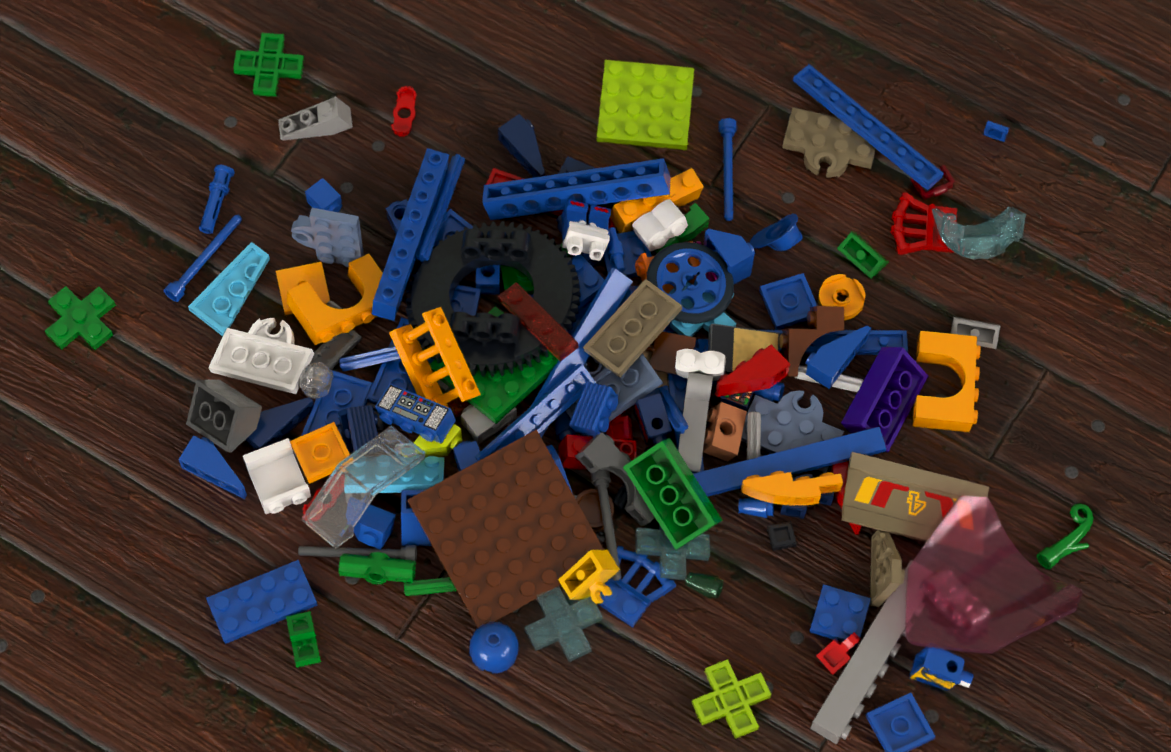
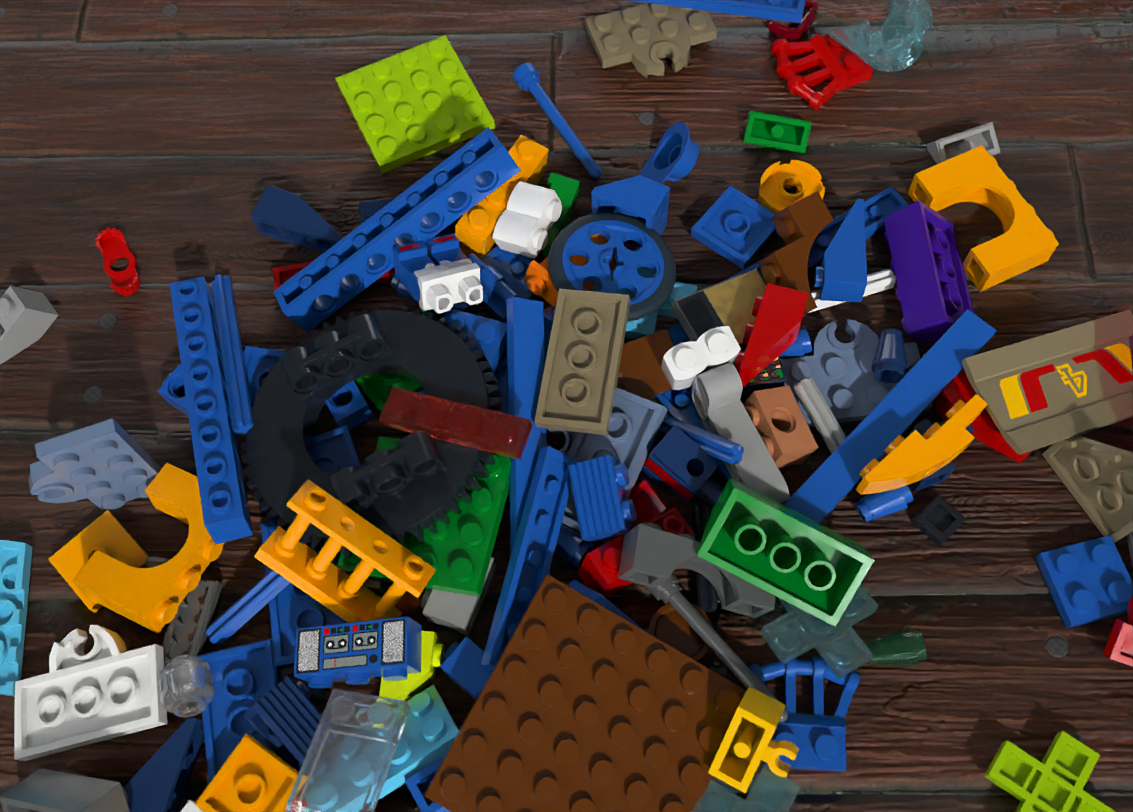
camera: 25 degrees left, 0 degrees up
blue brick [305,178,342,212] -> none
none -> dark blue cone [871,329,908,384]

